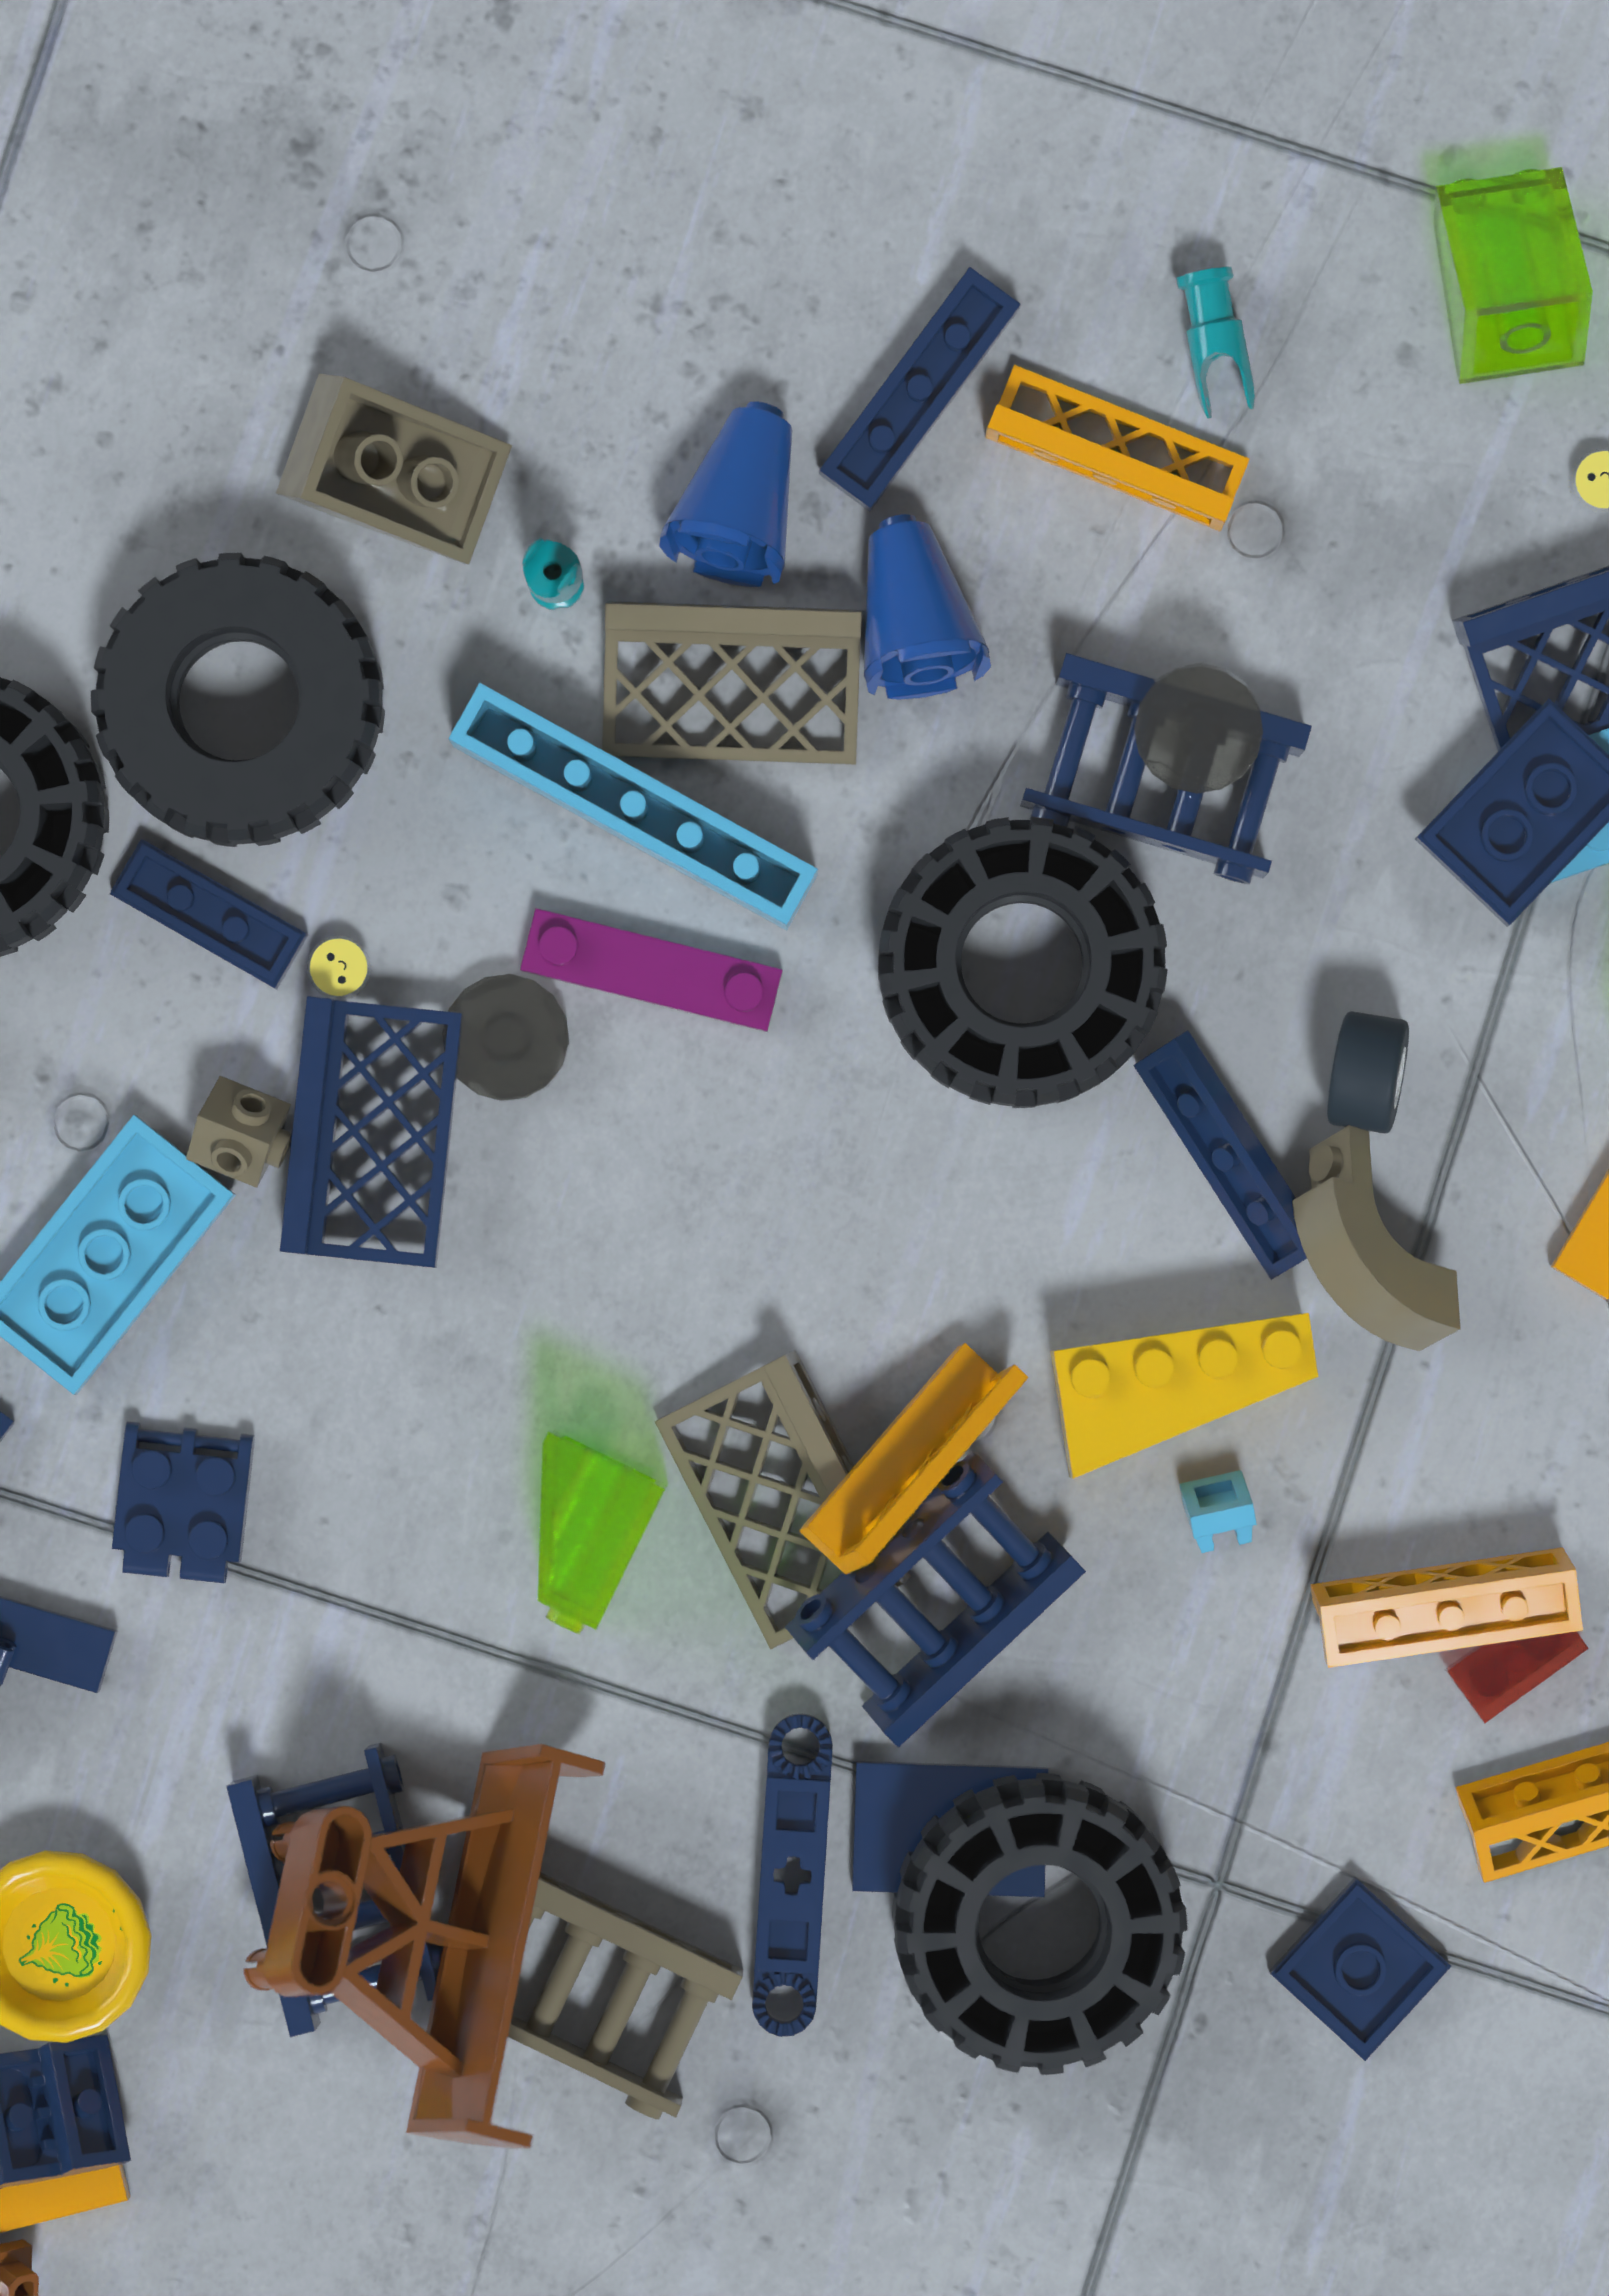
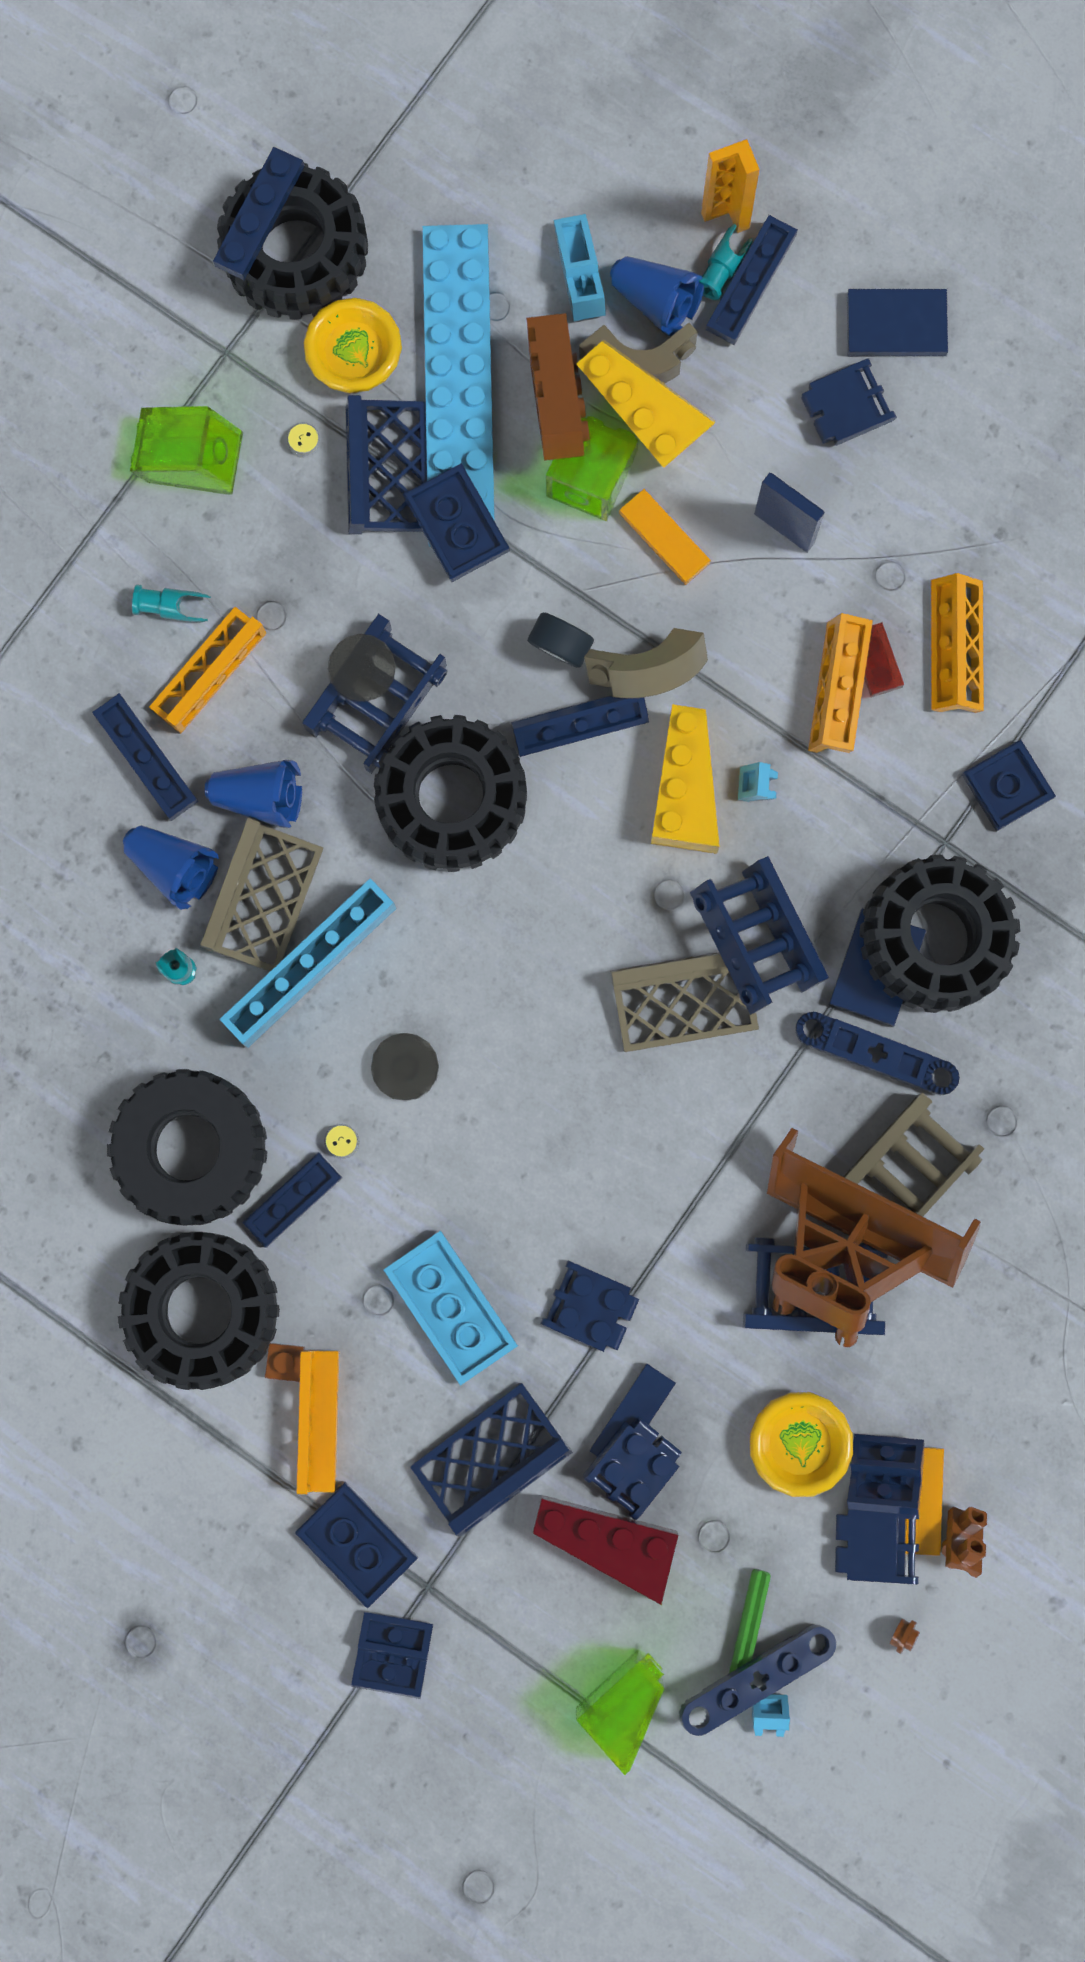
camera: 70 degrees left, 5 degrees down
dark tan brick [186,1076,292,1188] -> none
dark tan slope [276,374,512,565] -> none
dark blue fence [279,996,464,1268] -> none
magenta plate [520,908,783,1033] -> none
clear neon green slope [538,1430,668,1634] -> none
light orange fence [799,1343,1029,1575] -> none

